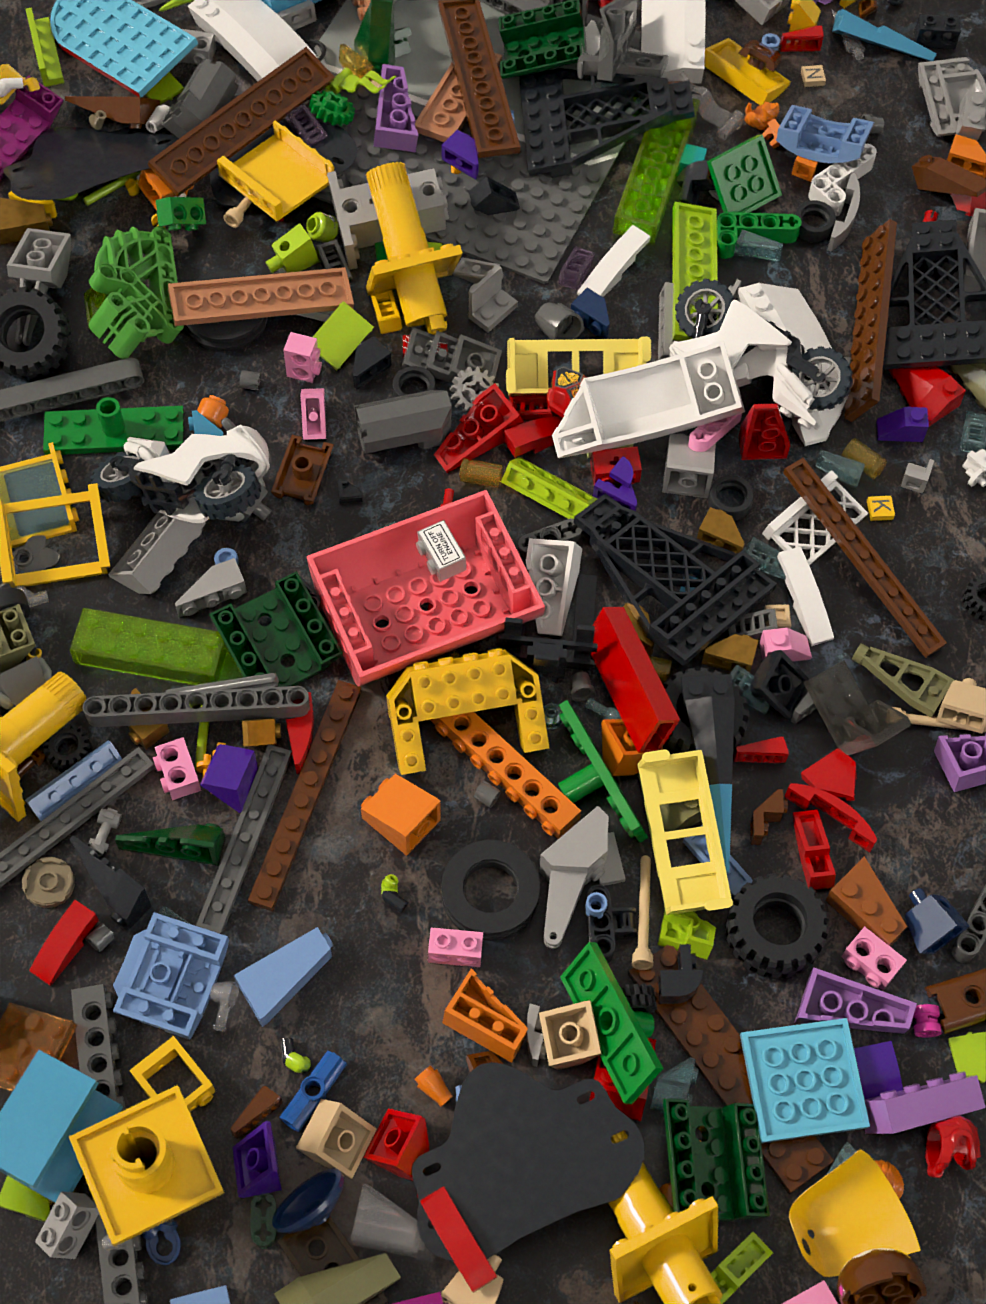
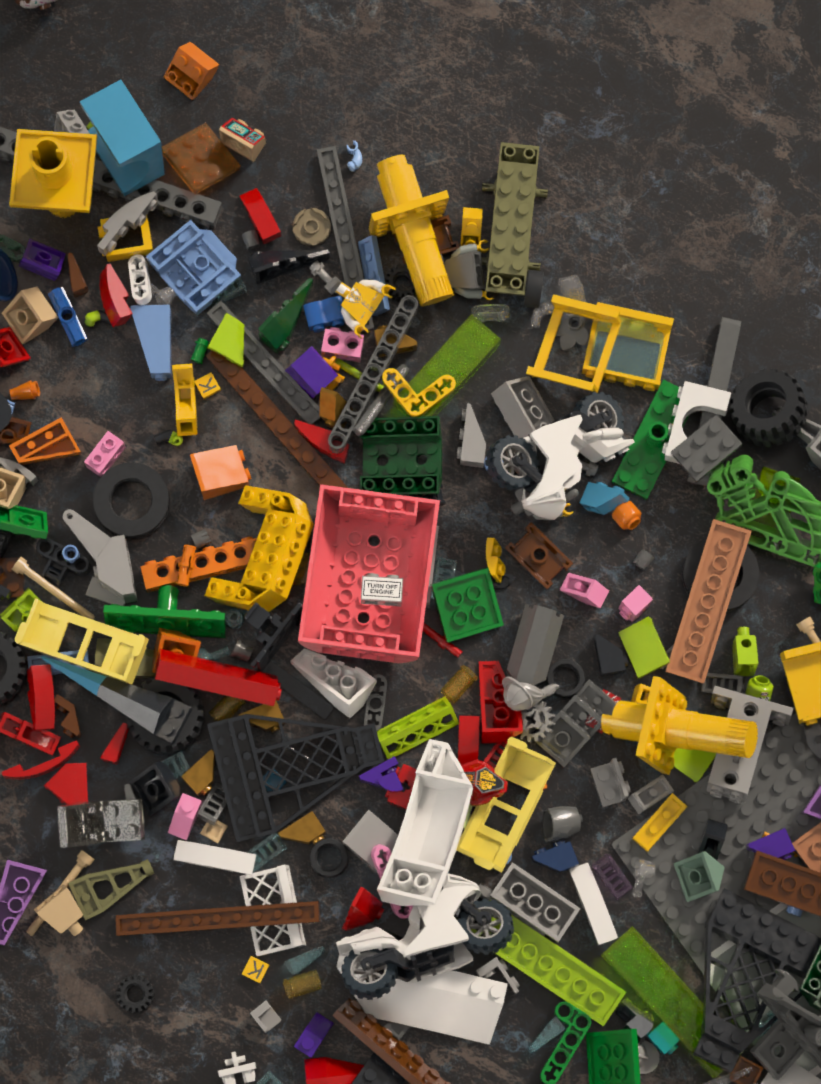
camera: 120 degrees right, 15 degrees up
none -> red slope [26,664,55,731]
none -> light grey slope [97,191,158,256]
none -> red slope [100,264,133,328]
none -> white beam [128,254,152,305]
none -> yellow arch [172,364,197,436]
none -> orange pin [176,545,196,587]
none -> green pin [190,338,209,364]
none -> yellow tile [194,372,221,399]
none -> lime slope [208,313,244,367]
none -> blue brick [303,296,345,332]
none -> torso [335,280,396,339]
none -> yellow beam [382,368,456,417]
none -> green plate [430,568,504,642]
none -> clear plate [471,304,510,323]
none -> yellow slope [486,538,506,583]
none -> light grey slope [490,862,581,942]
none -> light grey piece [502,677,560,711]
none -> yellow tile [632,793,688,852]
none -> clear bar [632,859,655,897]
none -> white arch [662,381,731,464]
none -> dark grey plate [671,414,742,483]
none -> sand green slope [673,851,725,902]

